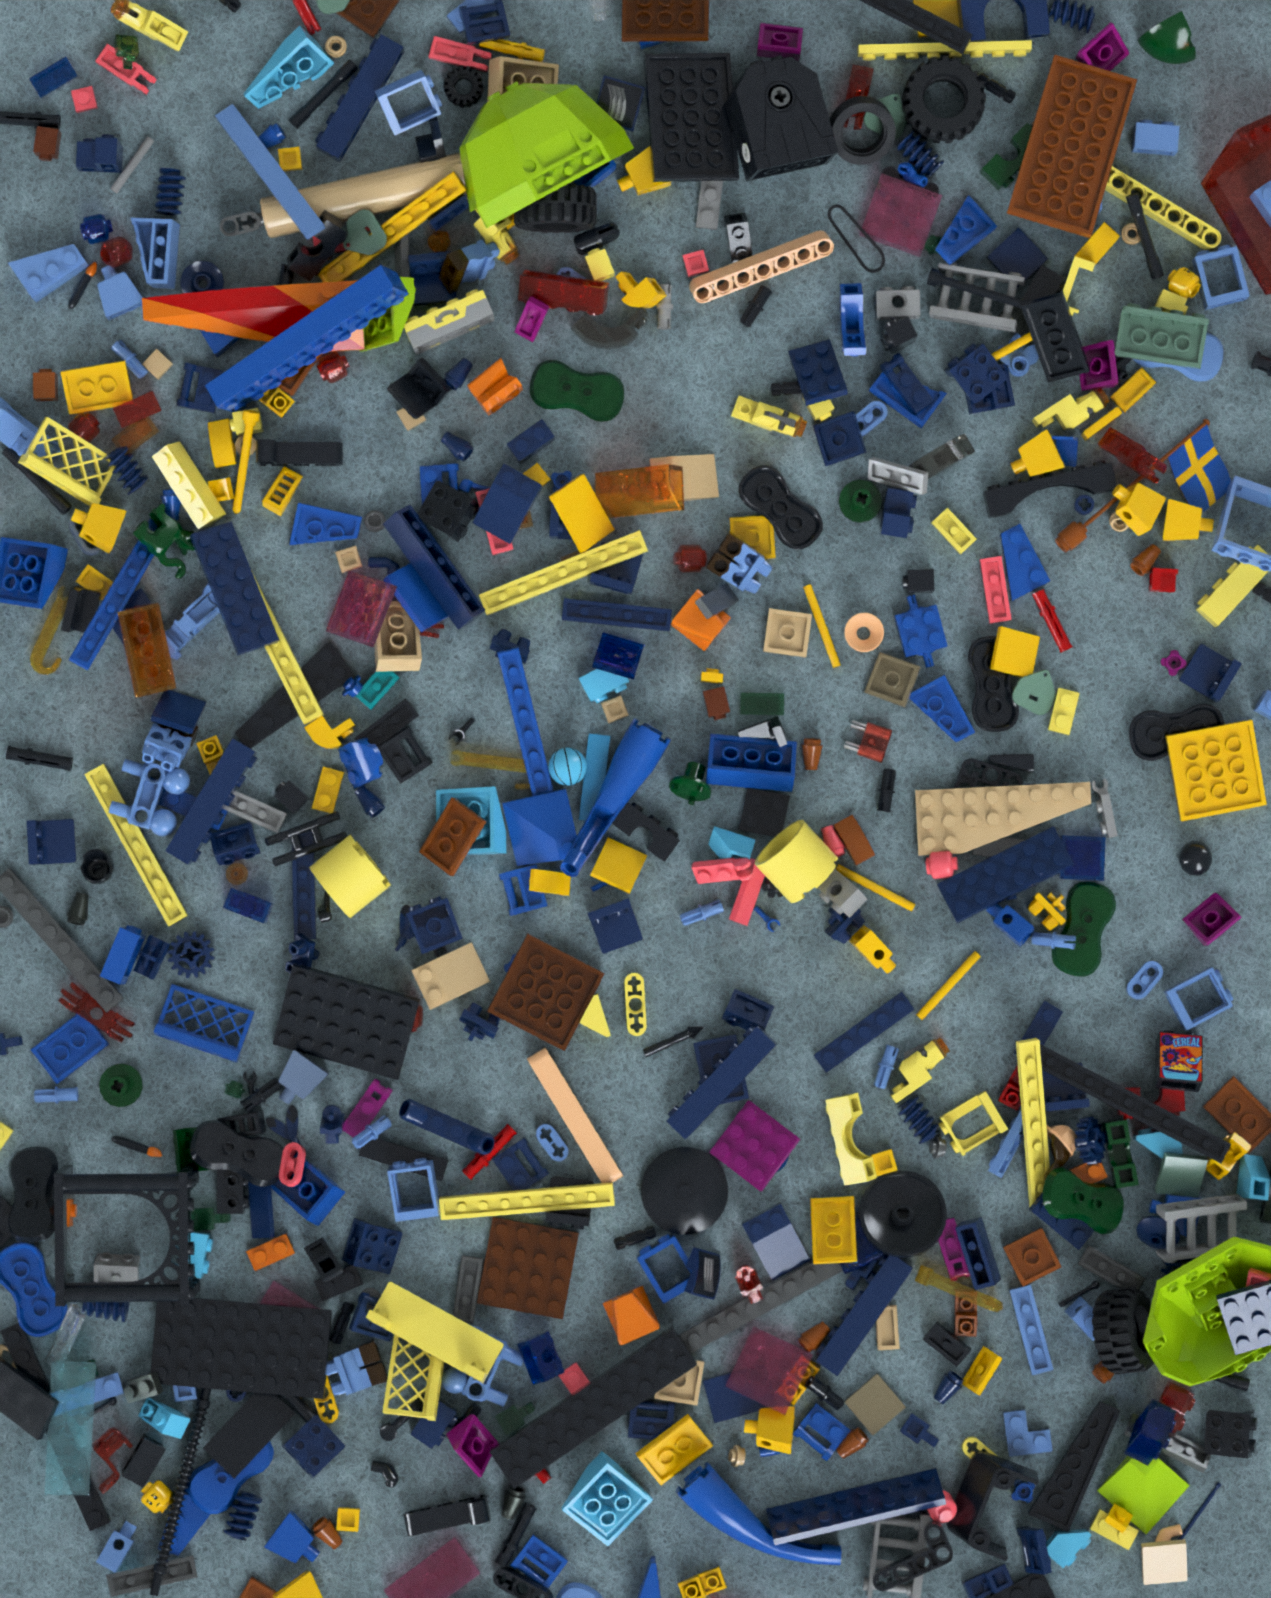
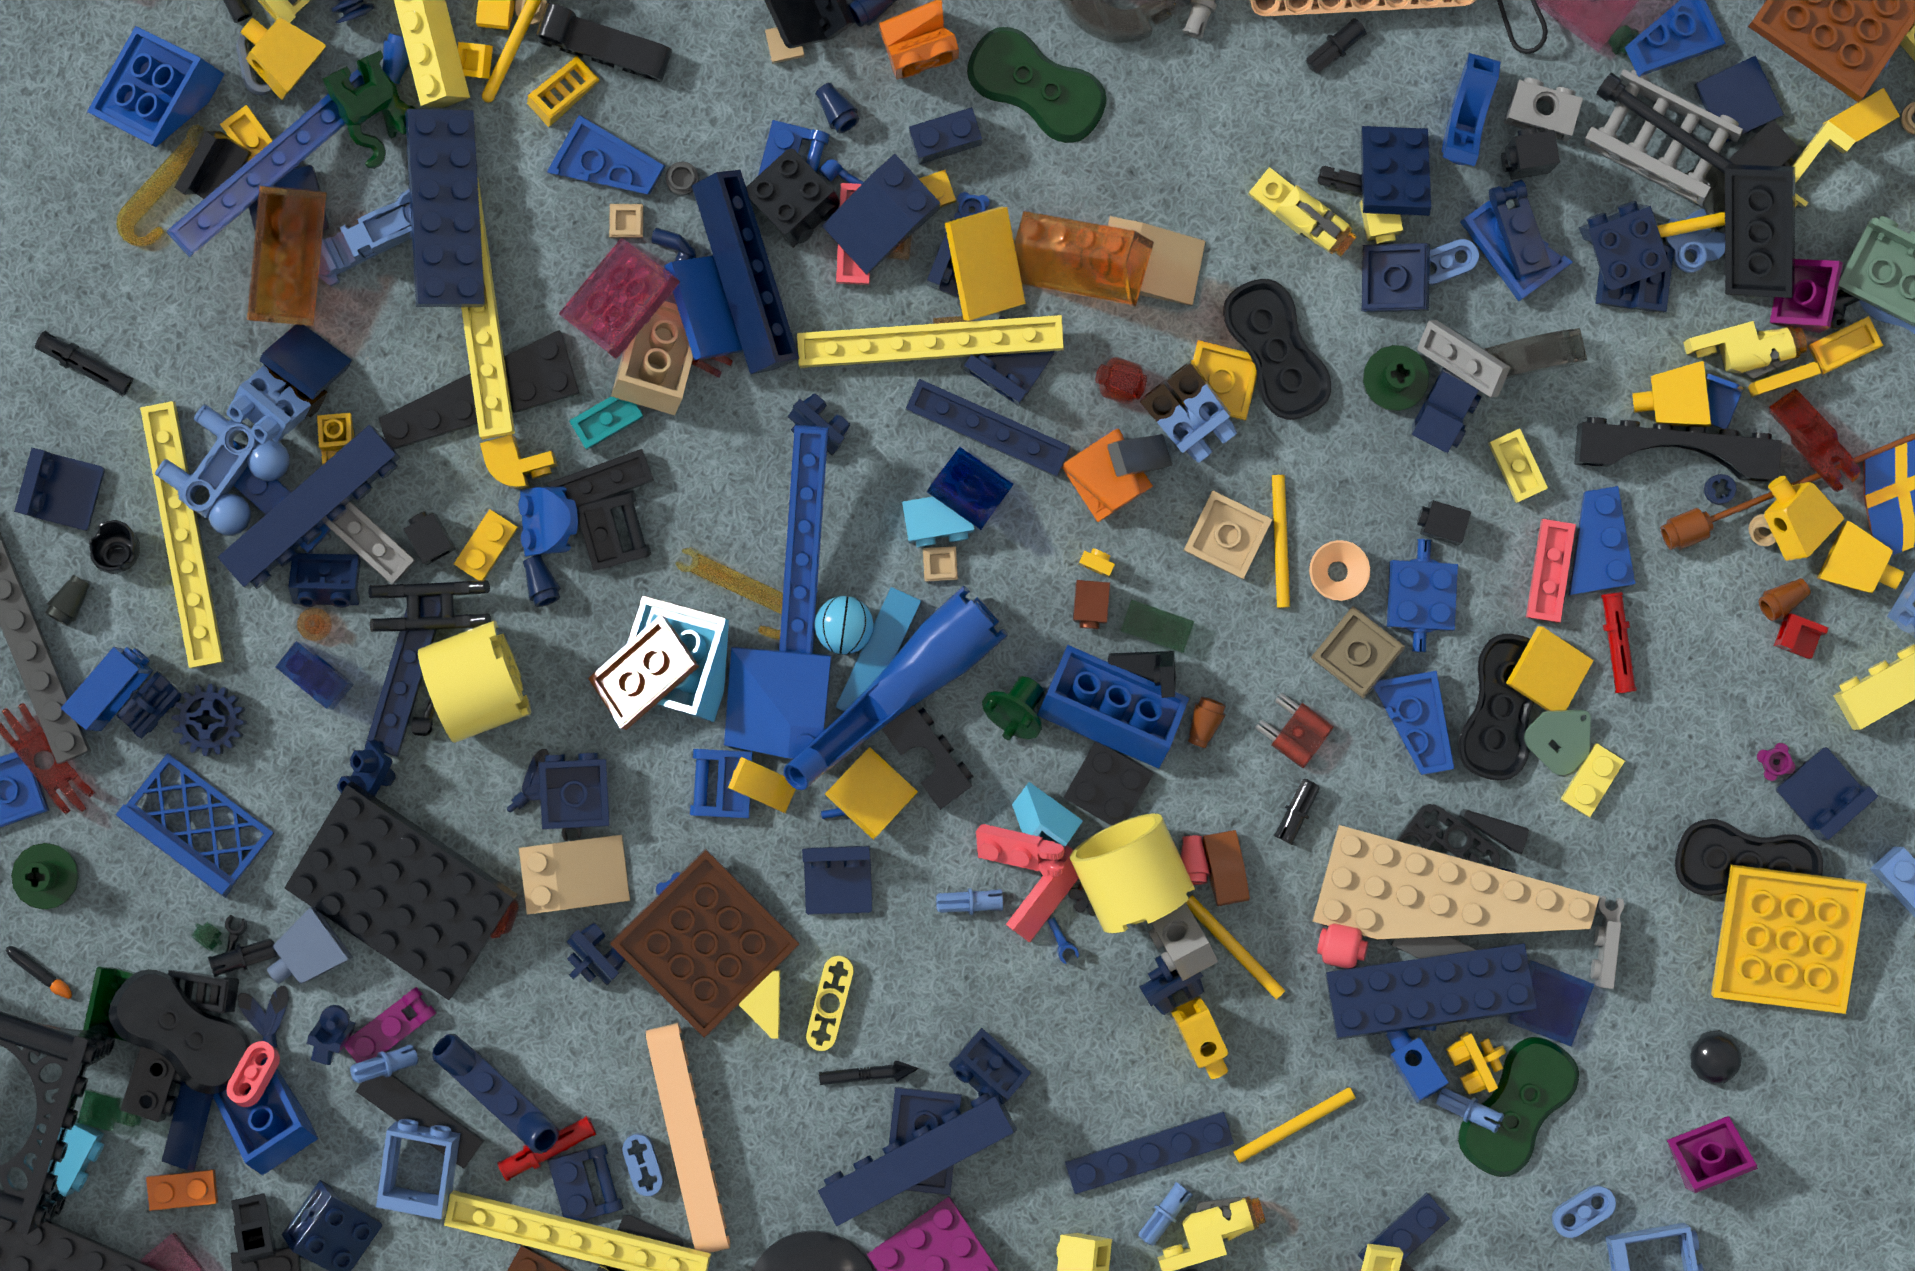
camera: 20 degrees right, 0 degrees up
blue plate [342,675,363,697] -> none
black hand [449,718,475,746] -> none

